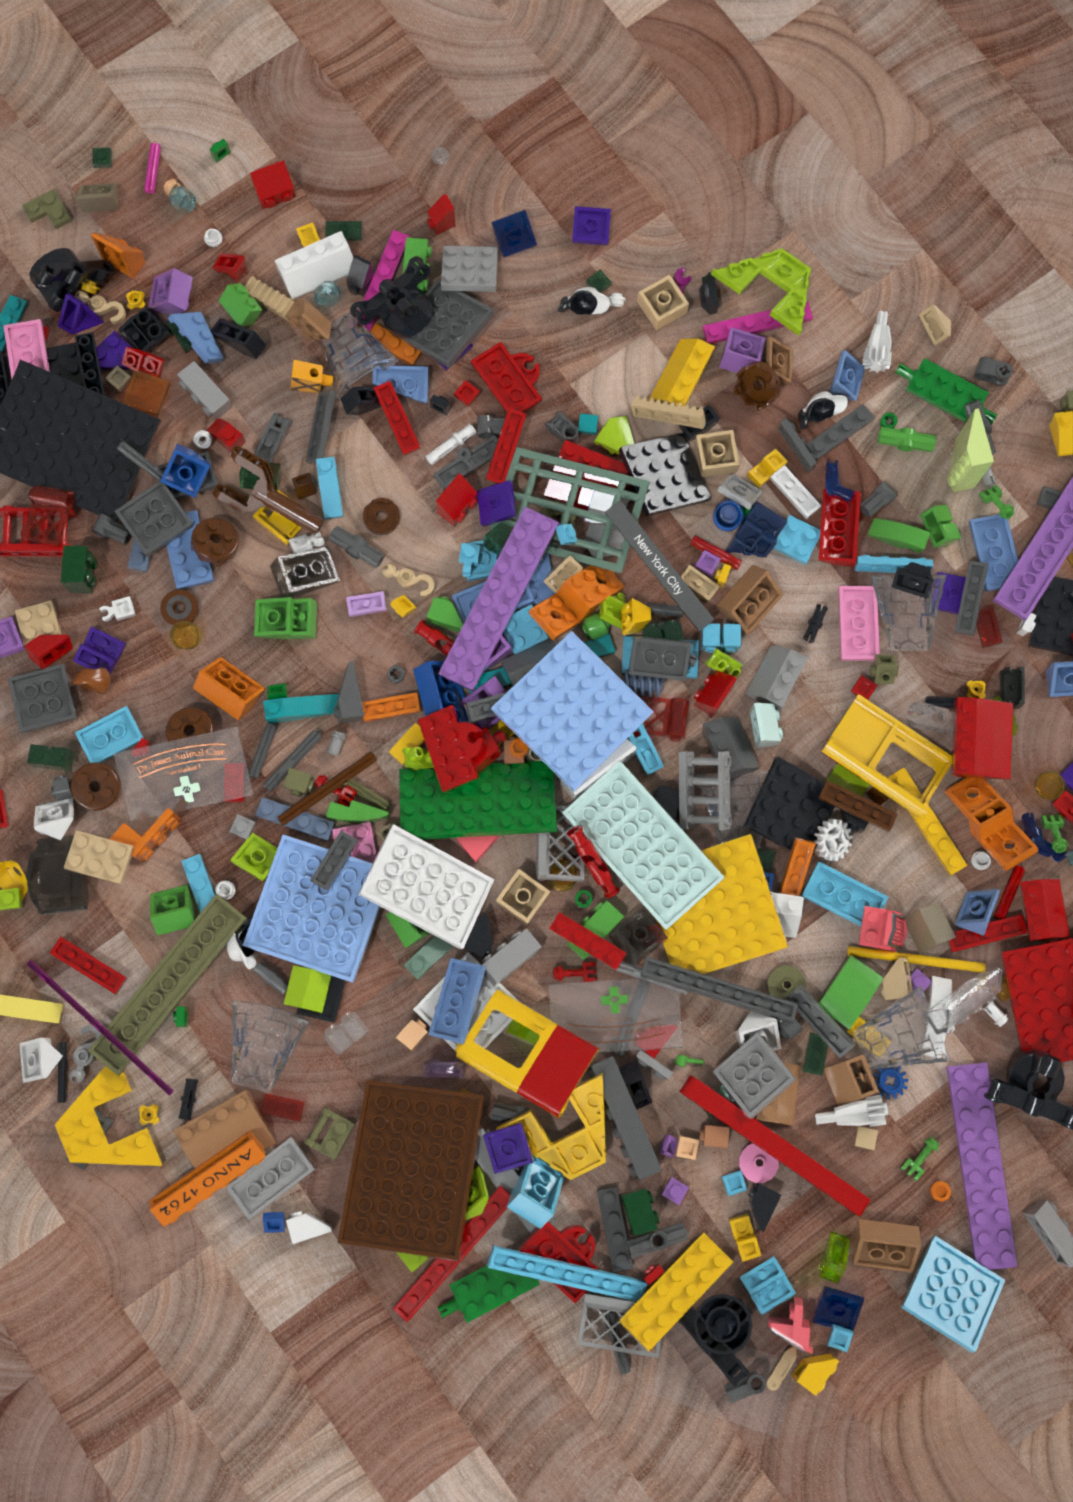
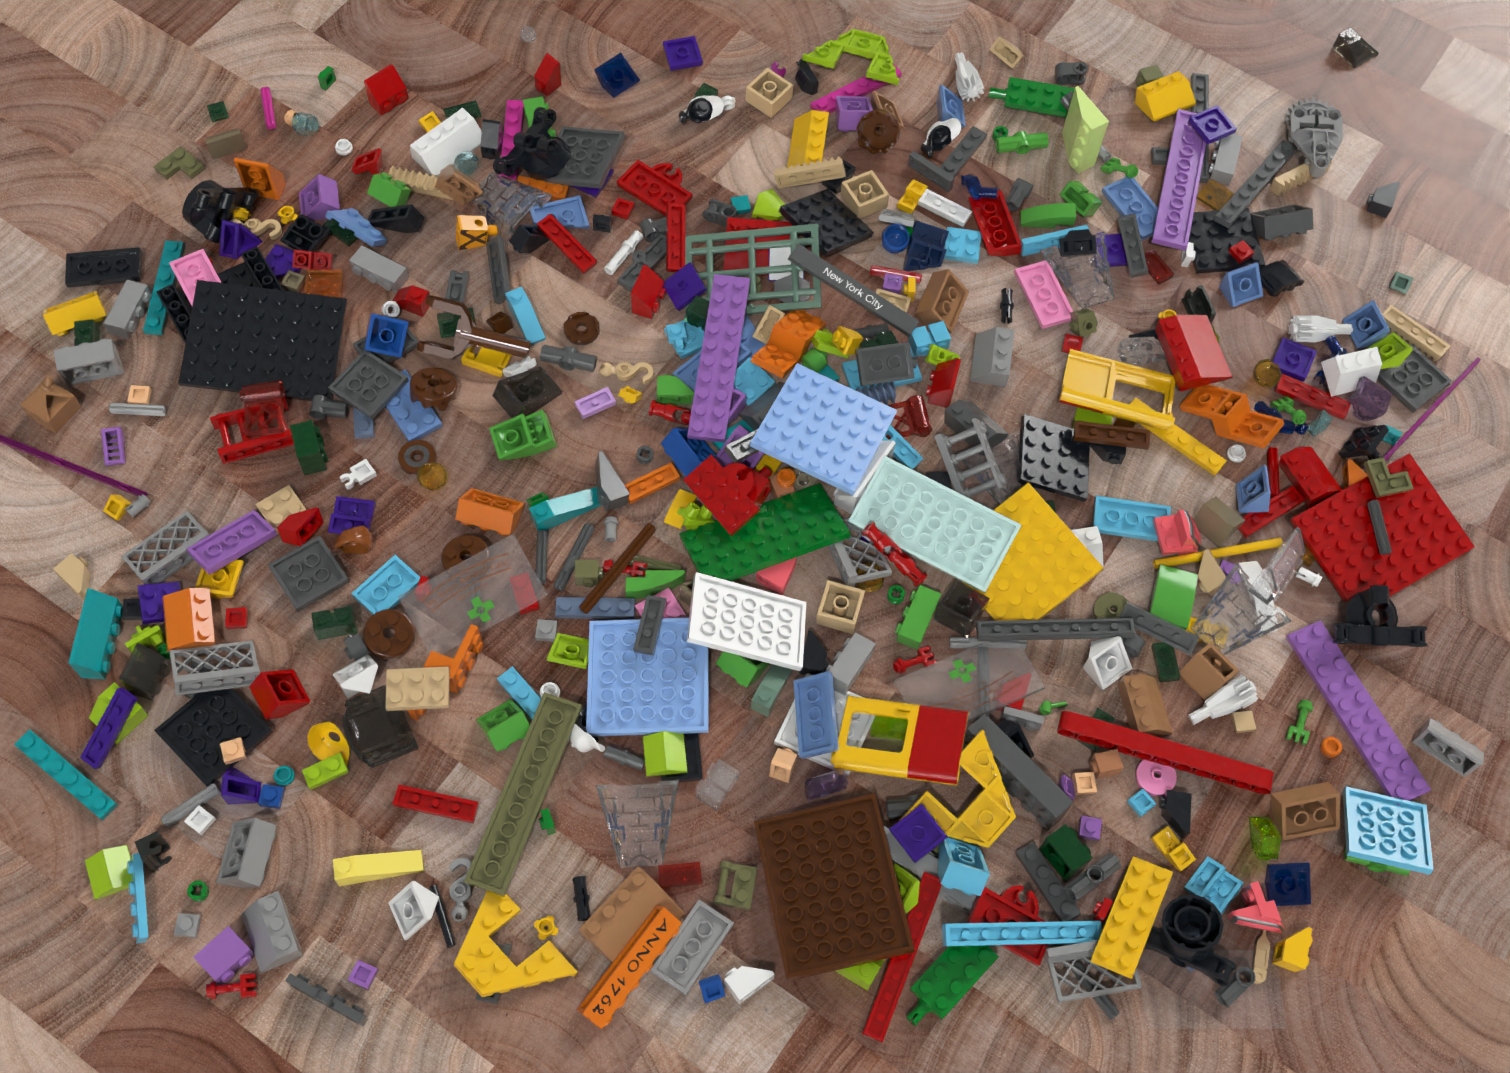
camera: 20 degrees left, 15 degrees down
magenta piece [25,959,174,1095] -> none
dark grey axle [117,441,164,481] -> none
light grey plate [441,246,497,292] -> none
red plate [549,912,627,970] -> none
medium azure plate [556,524,578,545] -> none
light grey plate [713,1033,797,1119] -> none
light aqua slope [749,703,783,748] -> none
orange plate [779,838,816,896] -> none
white gear [814,819,853,861] -> none
medium azure tile [827,1324,853,1352] -> none
blue gear [873,1063,908,1099] -> none

